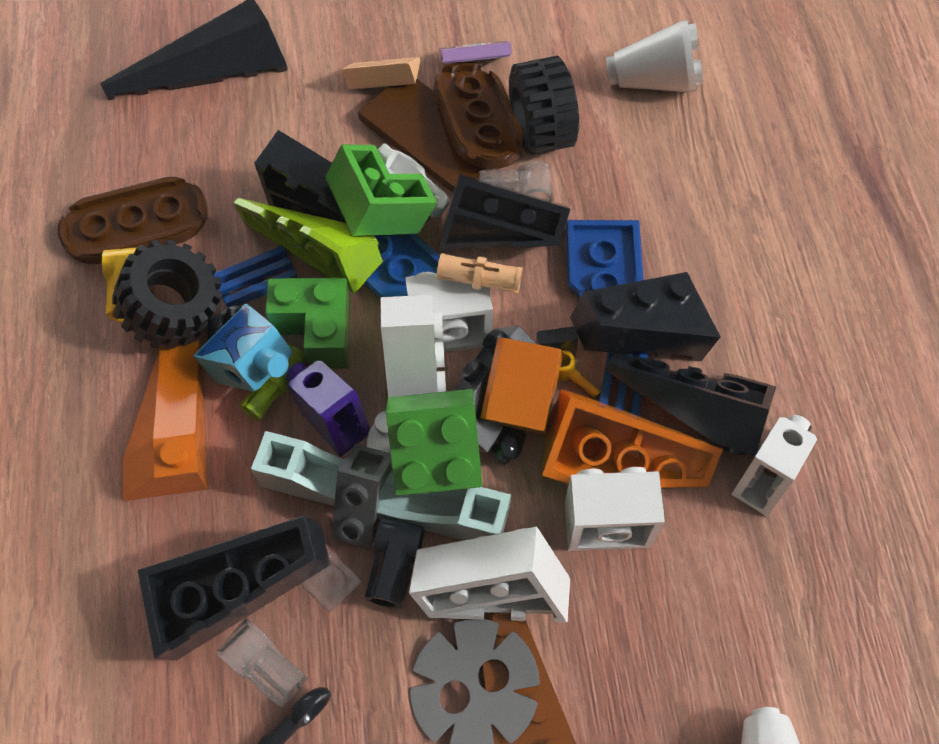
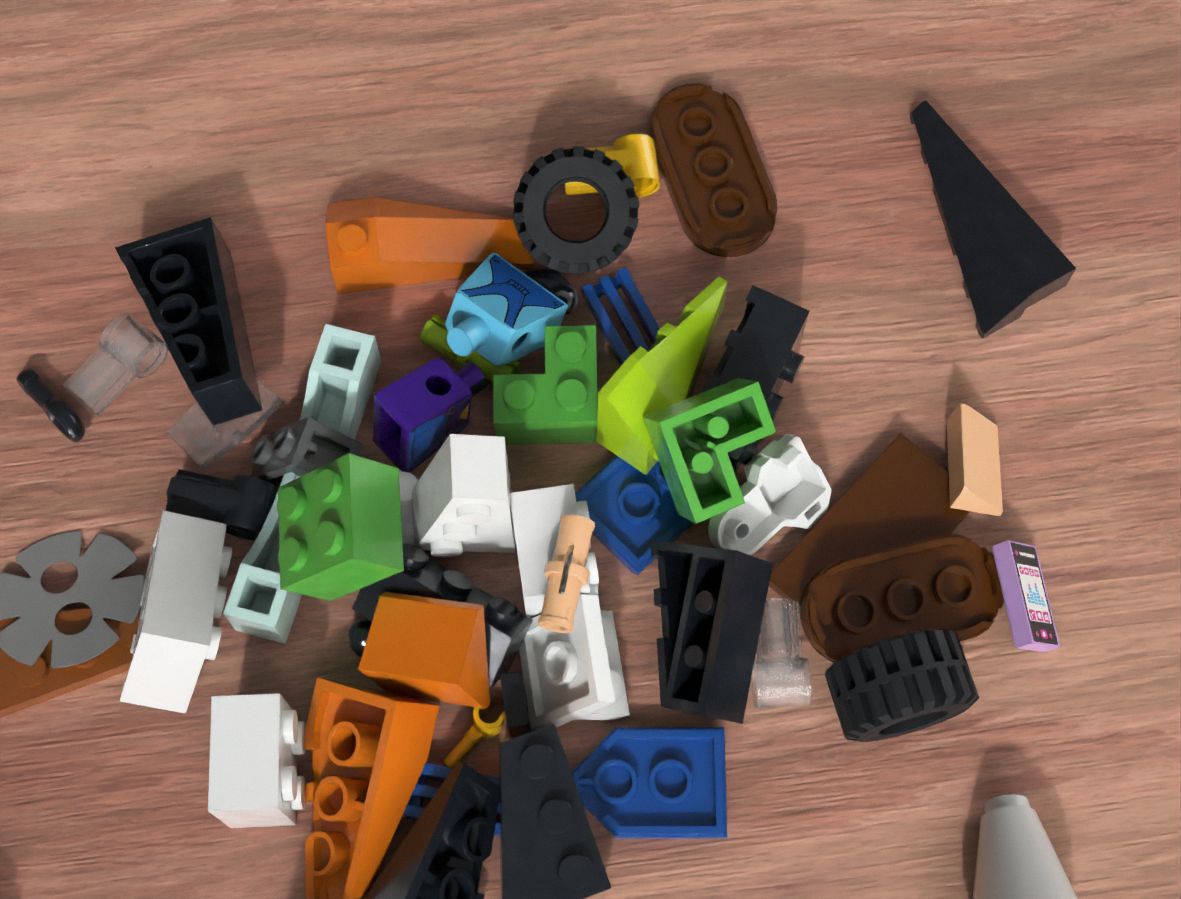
camera: 90 degrees right, 5 degrees up
none -> white bracket [519,594,630,729]

